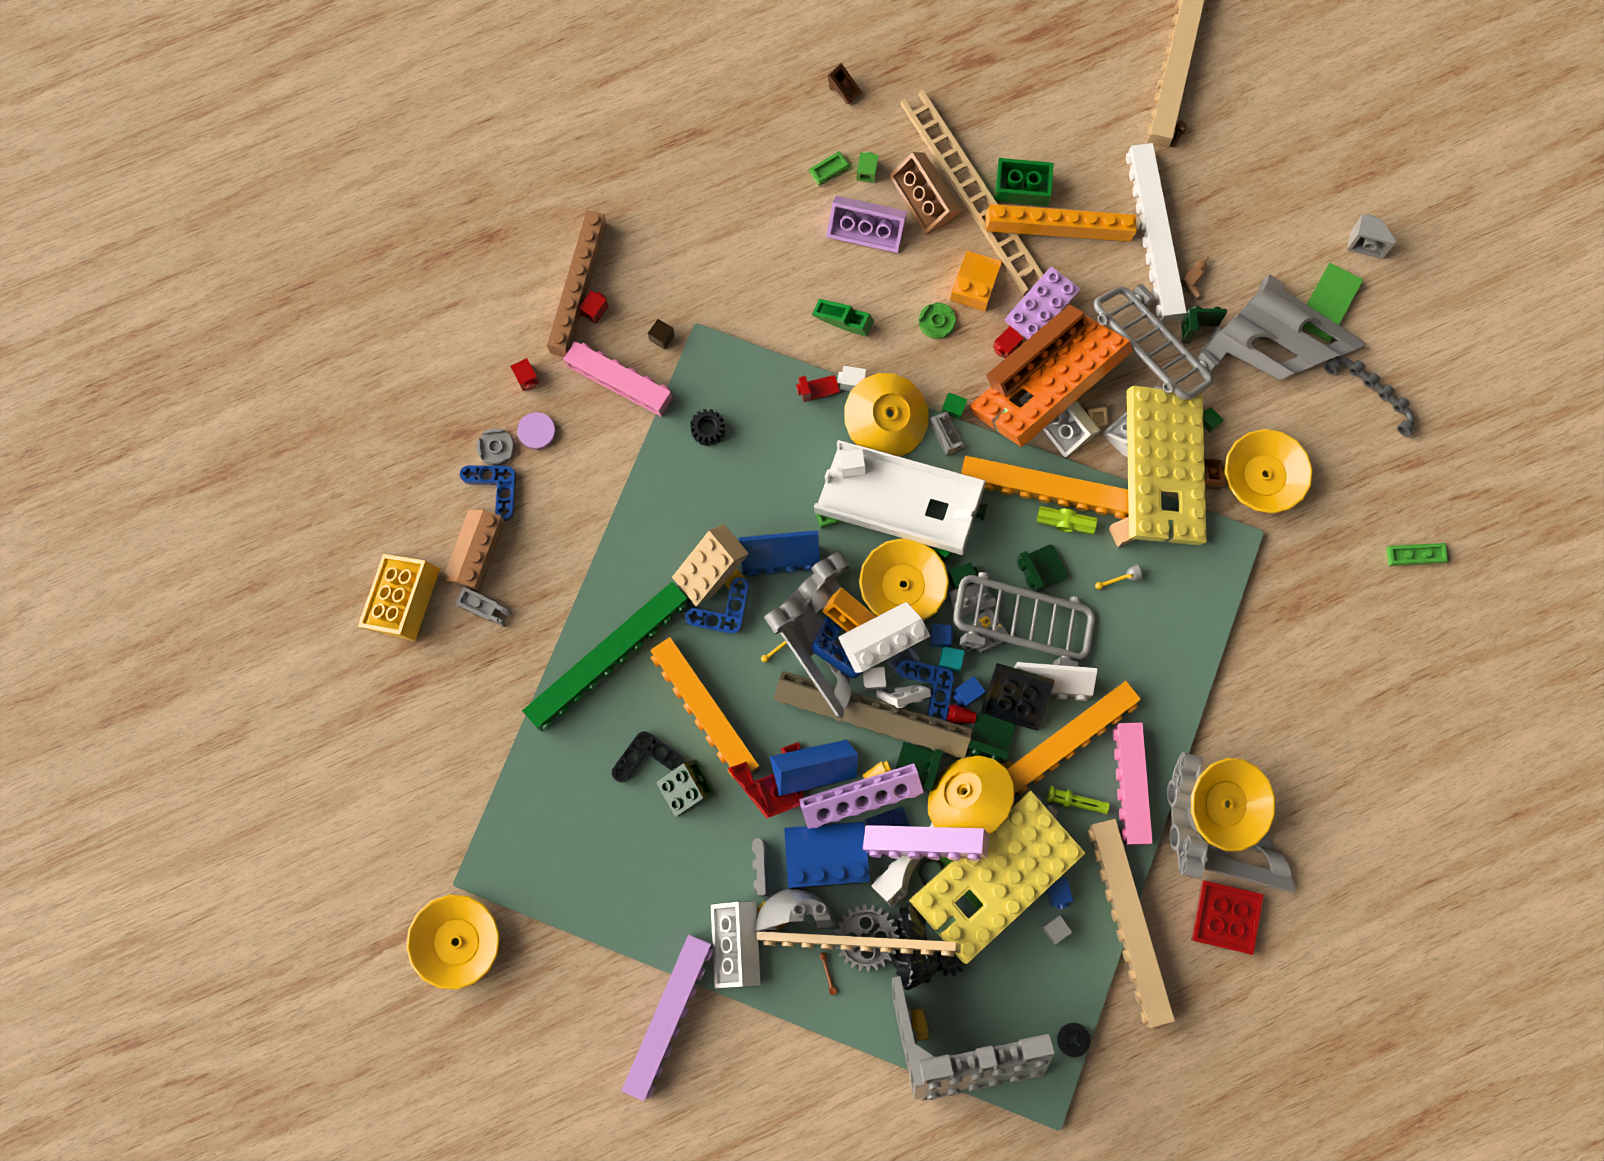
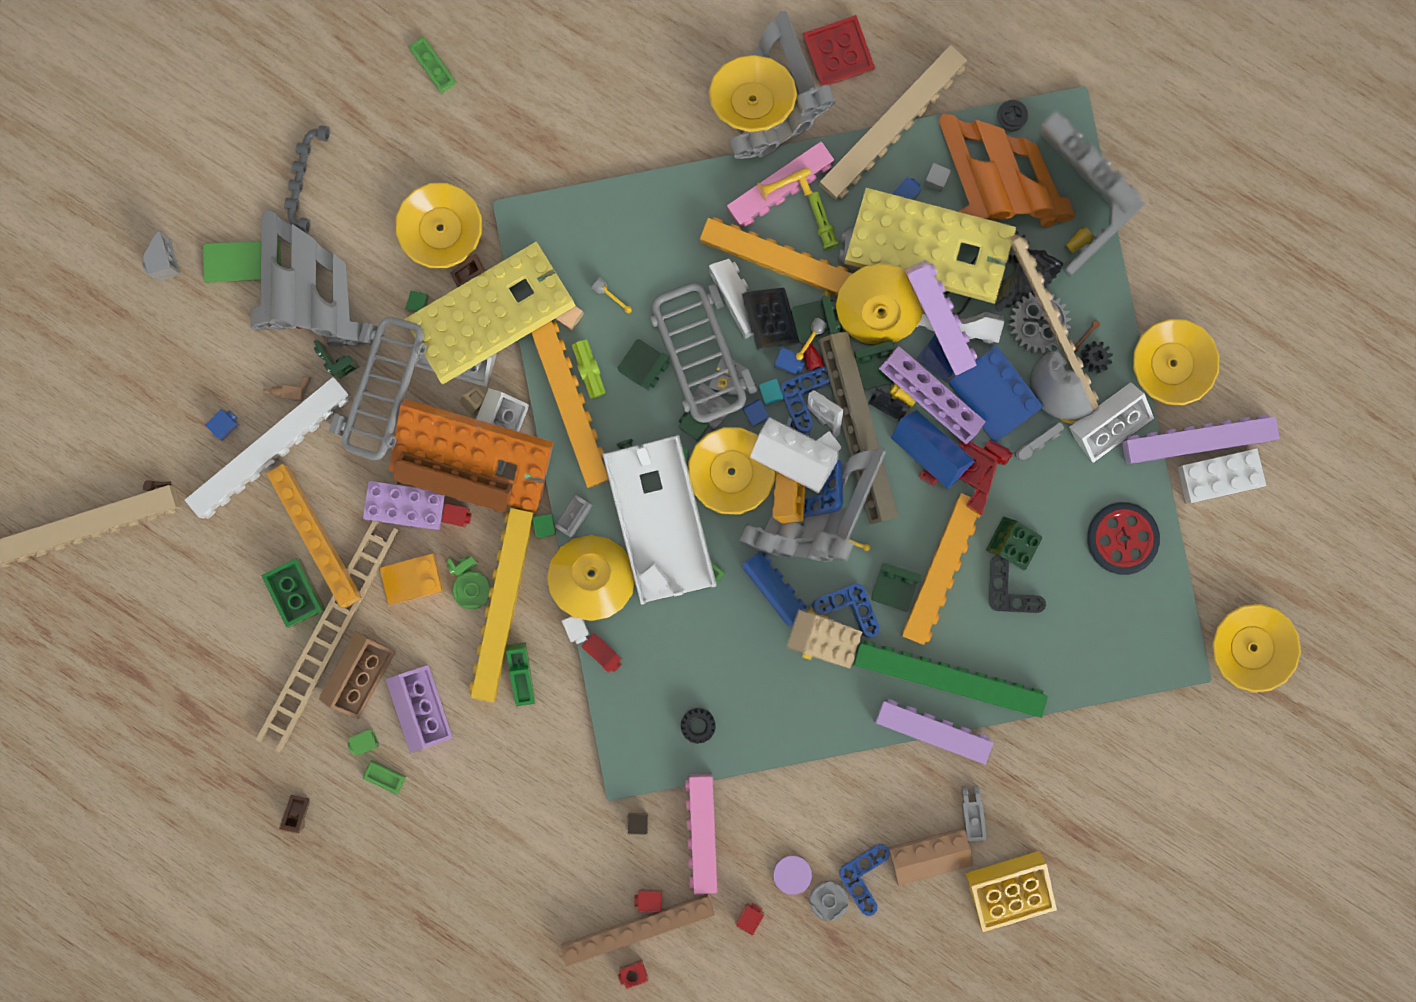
camera: 125 degrees left, 10 degrees up
none -> blue brick [205,409,239,440]
none -> bright green bracket [446,556,478,576]
none -> yellow brick [469,508,535,702]
none -> red brick [618,960,649,989]
none -> yellow piece [757,167,812,201]
none -> hinge [796,318,828,360]
none -> black hinge [868,388,910,421]
none -> dark green bracket [871,563,921,611]
none -> lavender brick [875,699,993,765]
none -> orange panel [938,114,1076,228]
none -> red cone [983,440,1013,466]
none -> black gear [1080,341,1113,374]
none -> wedge [1088,502,1160,575]
none -> yellow dish [1133,318,1220,405]
none -> white brick [1177,449,1266,504]

